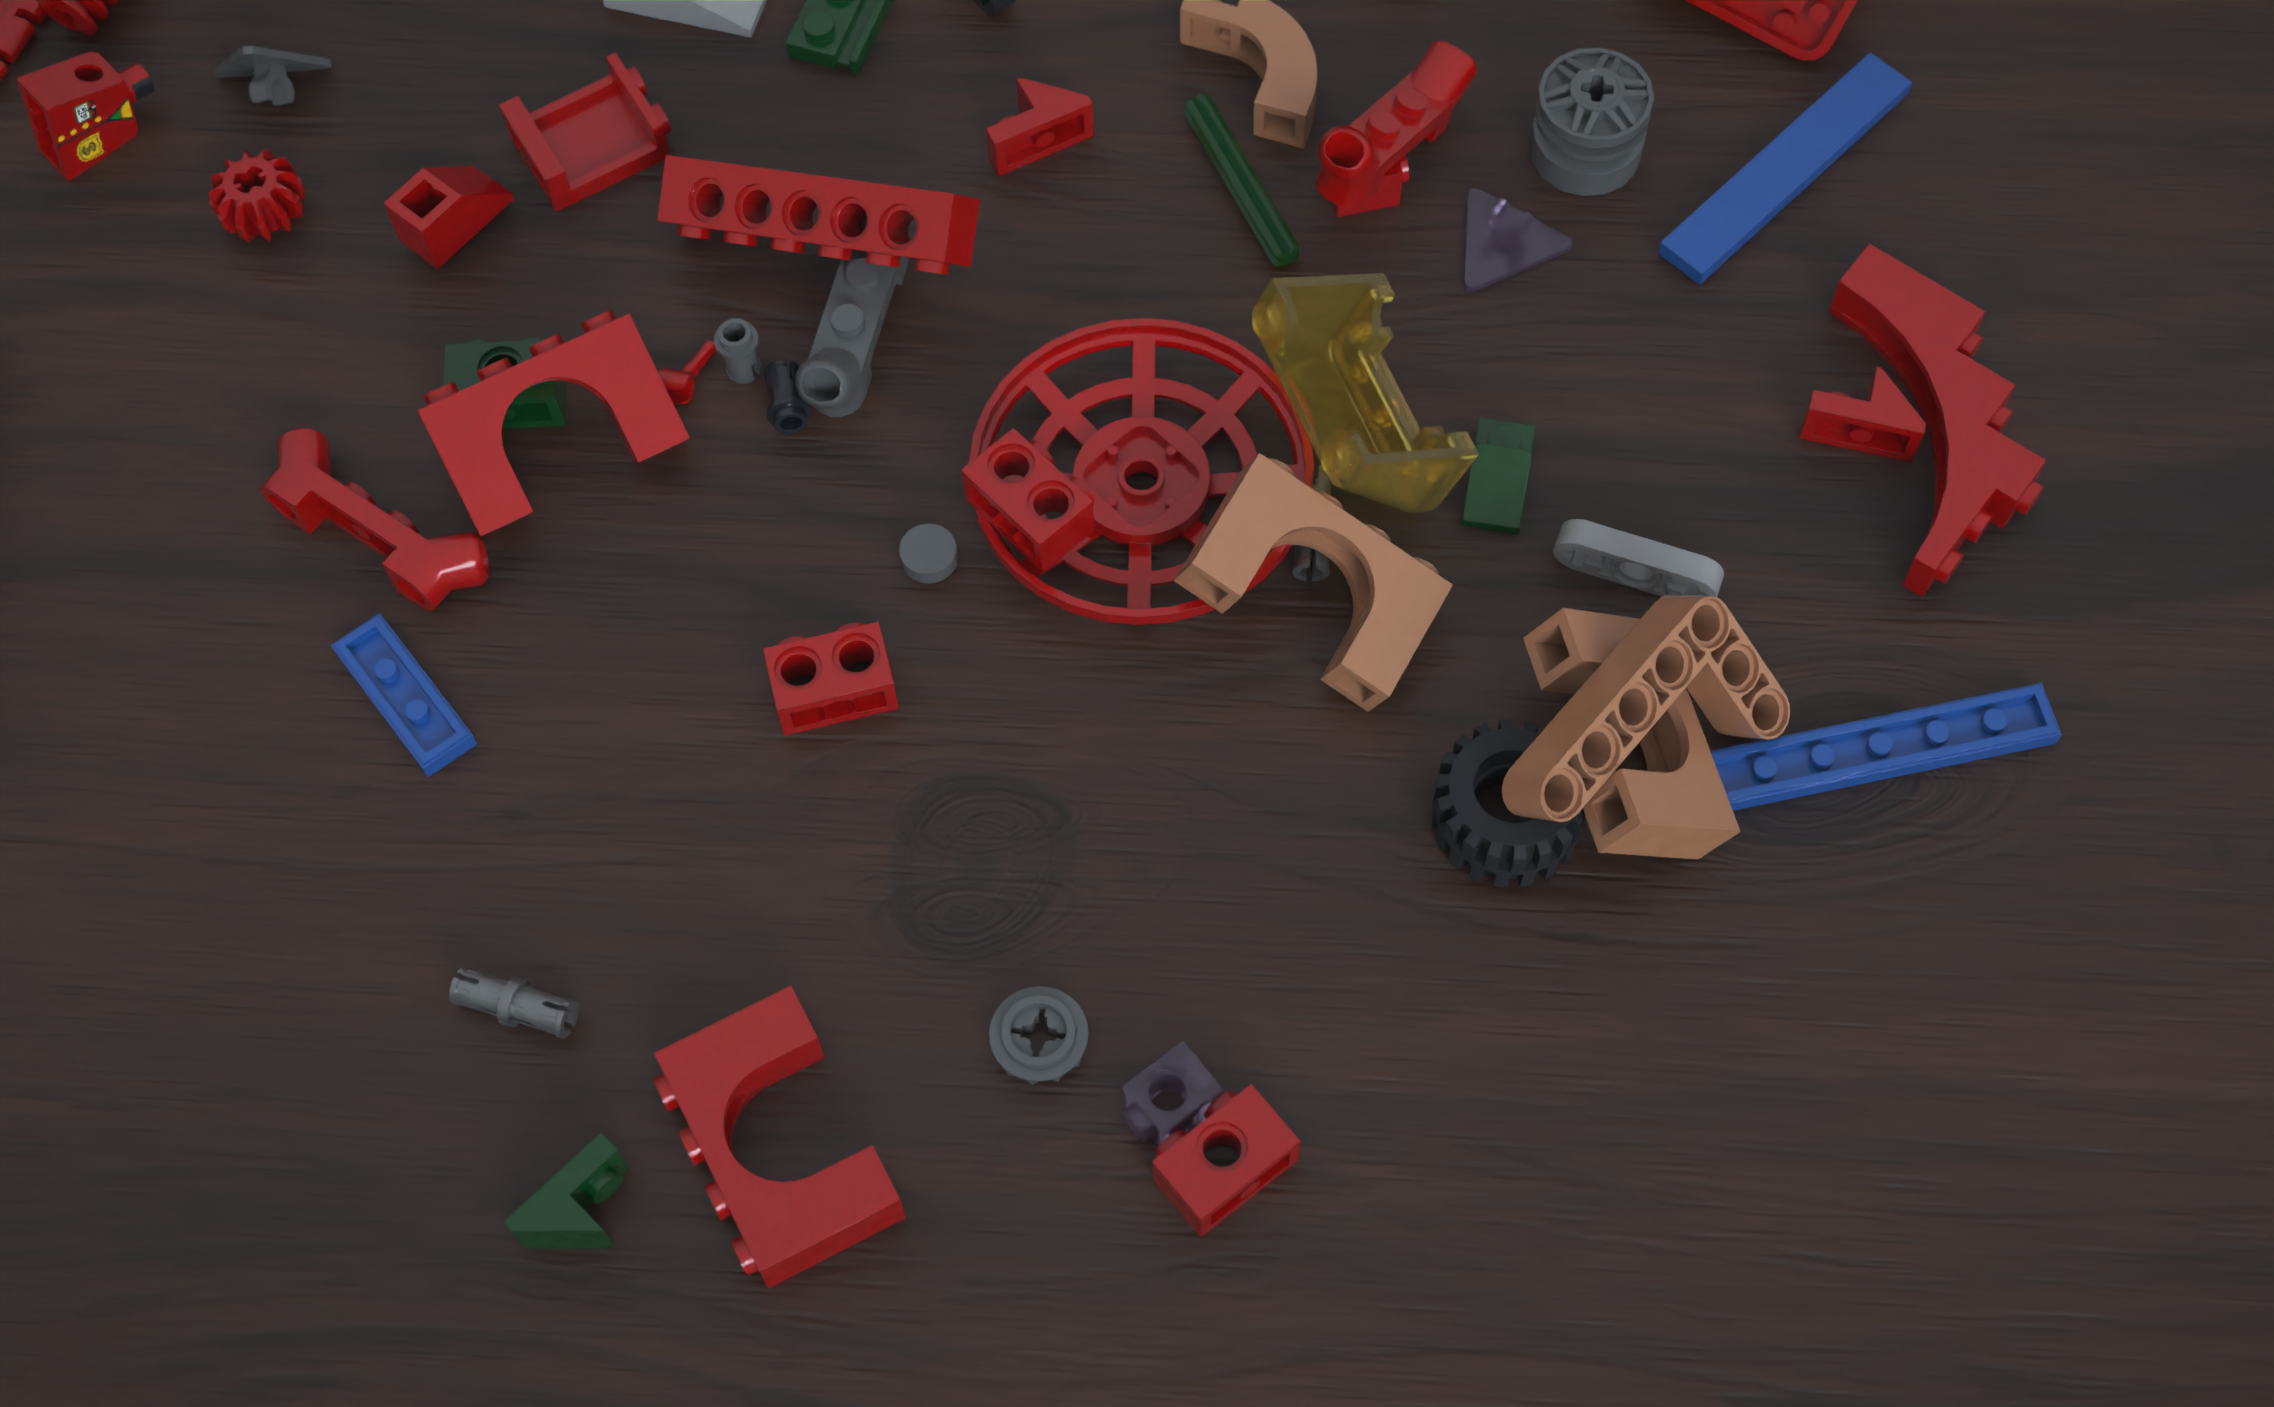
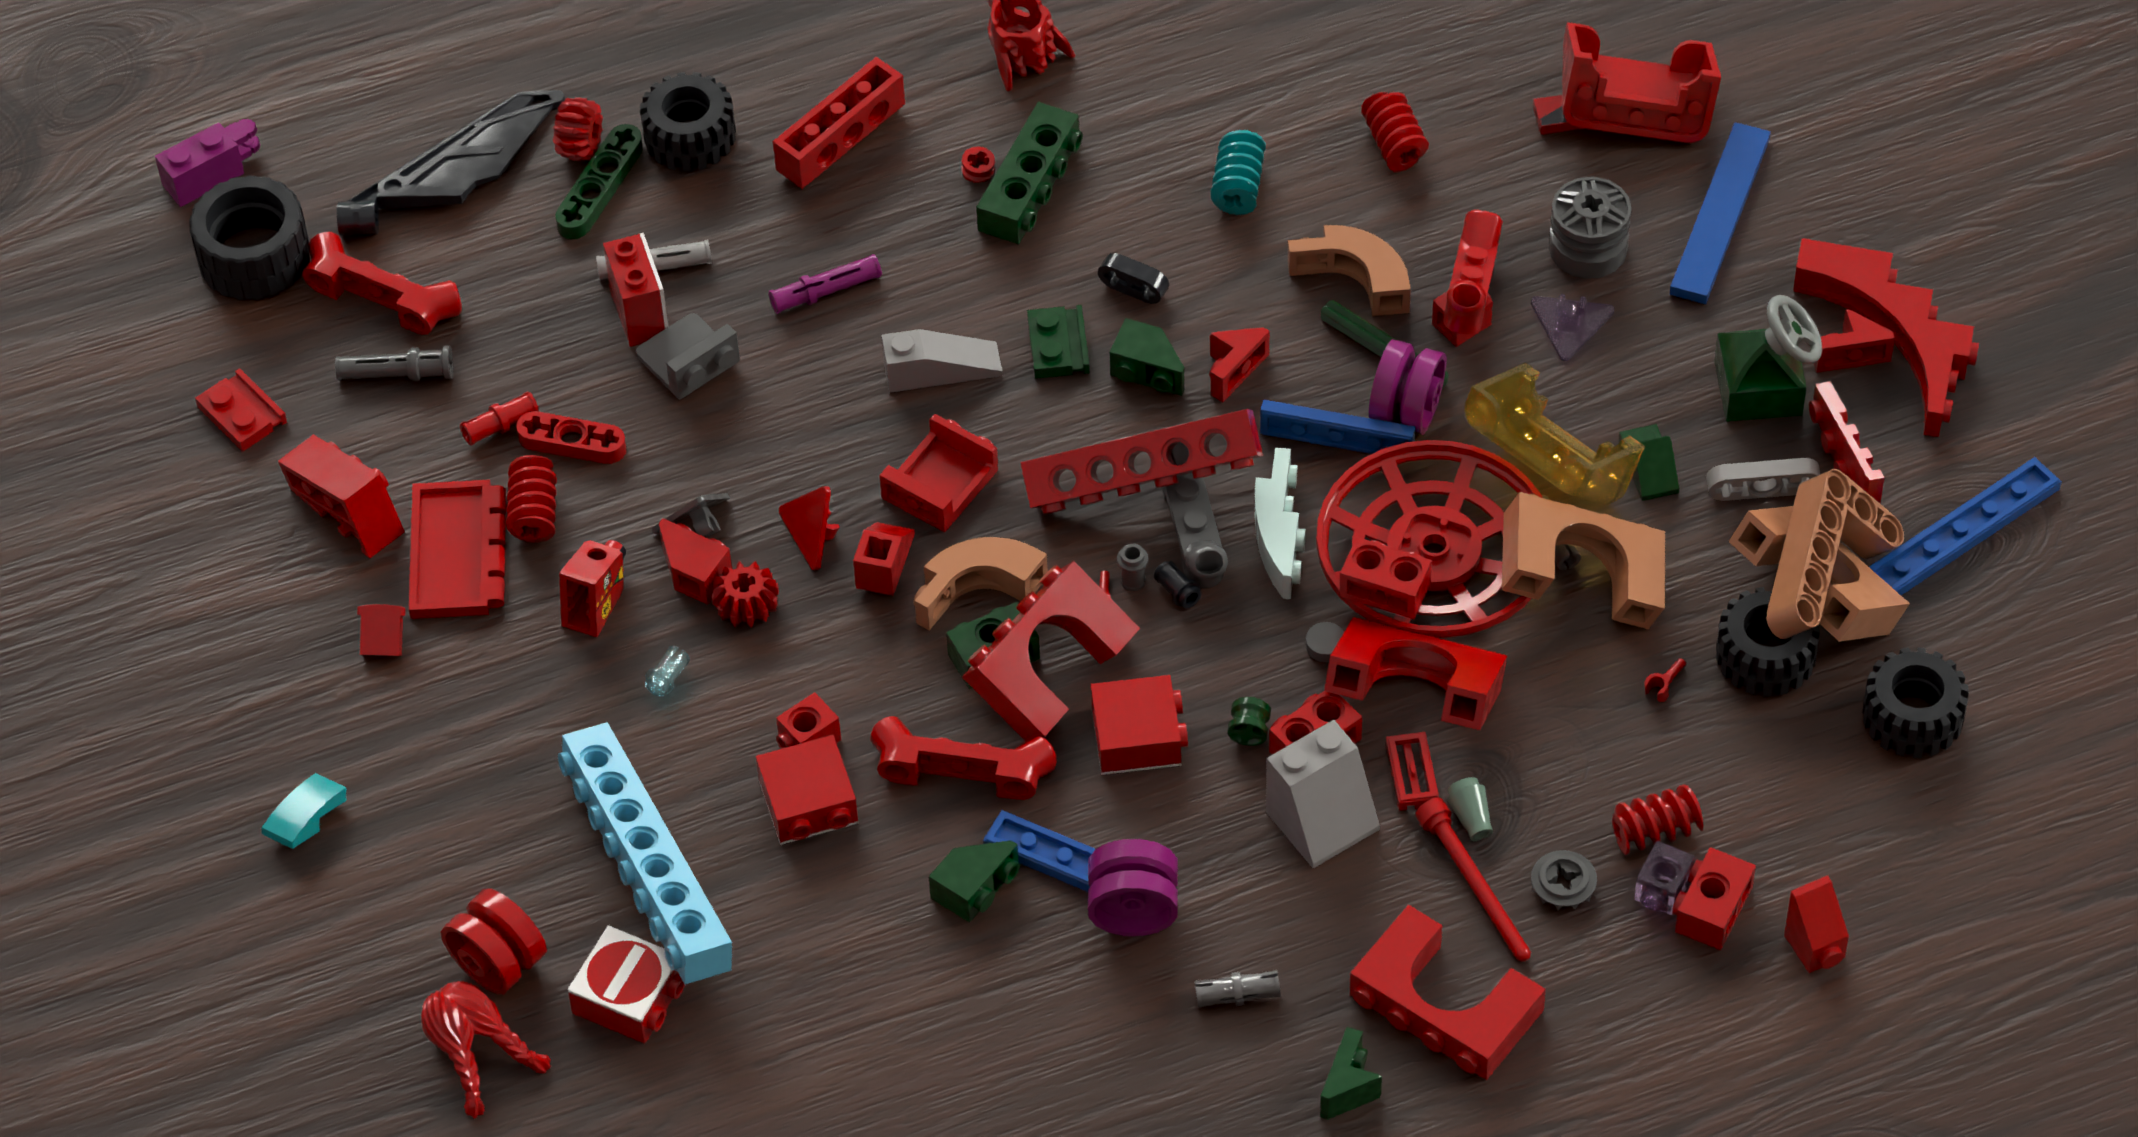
camera: 25 degrees left, 10 degrees down
none -> clear light blue pin [645,646,690,697]
none -> red slope [659,518,732,605]
none -> red piece [756,735,858,845]
none -> red brick [776,692,841,749]
none -> red piece [779,486,840,570]
none -> nougat arch [913,537,1048,631]
none -> dark green slope [929,840,1020,923]
none -> magenta wheel [1088,839,1178,936]
none -> red piece [1091,675,1188,775]
none -> dark green slope [1109,318,1185,396]
none -> dark green wheel [1227,697,1271,746]
none -> light aqua slope [1255,448,1306,599]
none -> blue tile [1260,399,1415,454]
none -> light grey slope [1266,720,1380,868]
none -> red arch [1324,617,1508,730]
none -> magenta wheel [1368,339,1446,435]
none -> red tile [1385,732,1439,811]
none -> red piece [1415,798,1531,962]
none -> sand green cone [1447,777,1493,841]
none -> red piece [1612,784,1703,856]
none -> red hand [1644,658,1686,702]
none -> dark green piece [1714,295,1822,422]
none -> red slope [1784,875,1849,973]
none -> red wing [1809,381,1884,503]
none -> black tyre [1862,648,1969,758]

